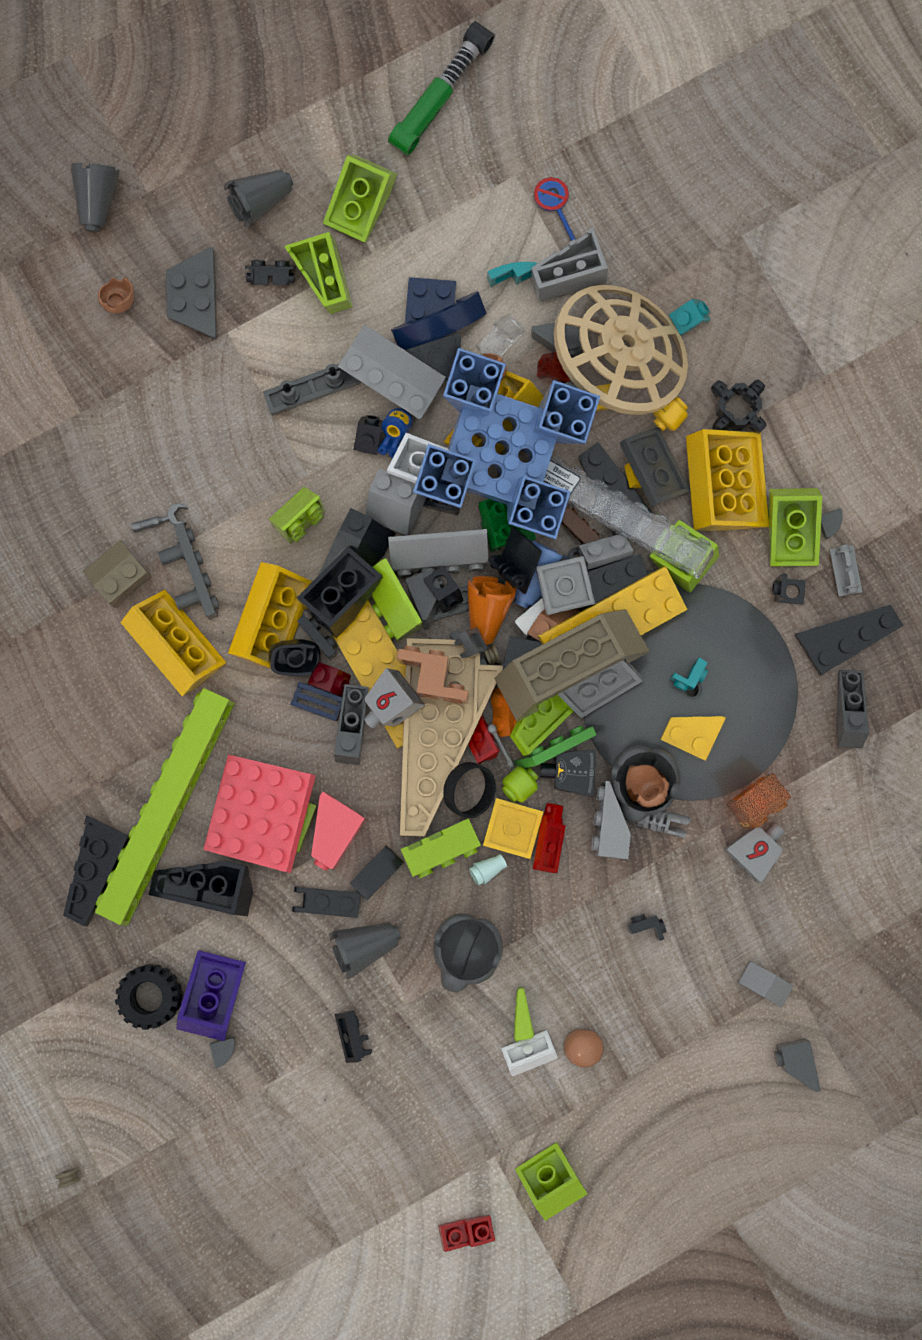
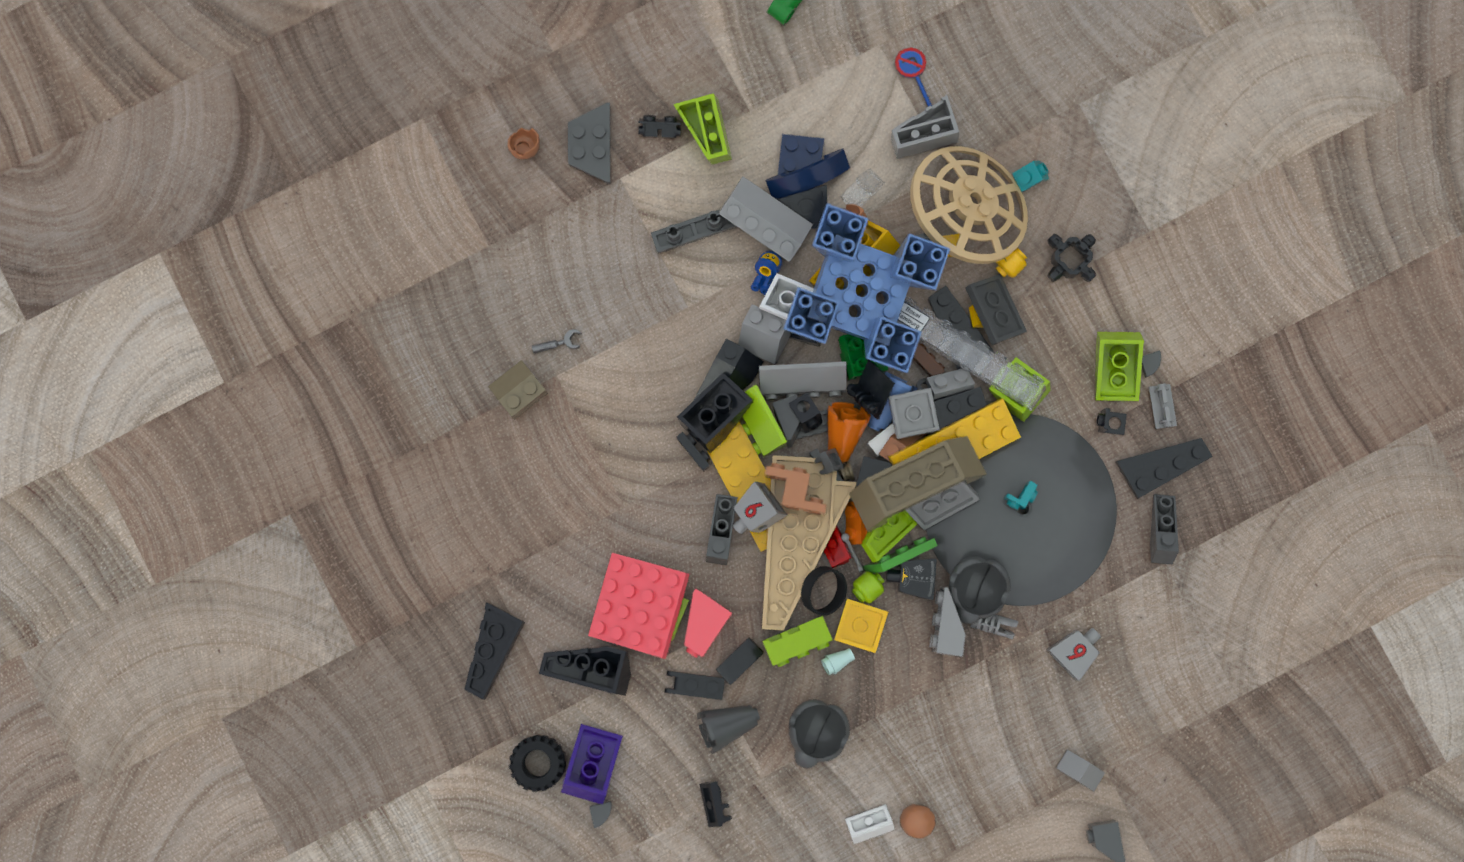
camera: 10 degrees right, 0 degrees up
dark grey cone [71,163,120,232] -> none
lime brick [95,688,235,926] -> none
yellow slope [120,590,227,696] -> none
dark grey plate [158,523,220,620] -> none
dark grey cone [224,170,293,227] -> none
yellow slope [228,562,313,669] -> none
lime slope [268,487,325,544] -> none
black piece [268,639,321,676] -> none
dark blue tile [290,682,342,722] -> none
dark red bracket [307,662,351,697] -> none
lime slope [323,155,397,242] -> none
black bracket [353,415,383,455] -> none
teal slope [487,262,537,287] -> none
lime slope [514,986,534,1042] -> none
dark grey slope [531,323,583,358] -> none
red hinge [533,803,566,874] -> none
clear red bracket [537,352,571,384] -> none
nougat hair [626,765,669,808] -> none
black bracket [626,914,666,941] -> none
yellow wing [660,716,726,761] -> none
yellow slope [686,429,769,531] -> none
clear orange brick [726,773,791,828] -> none

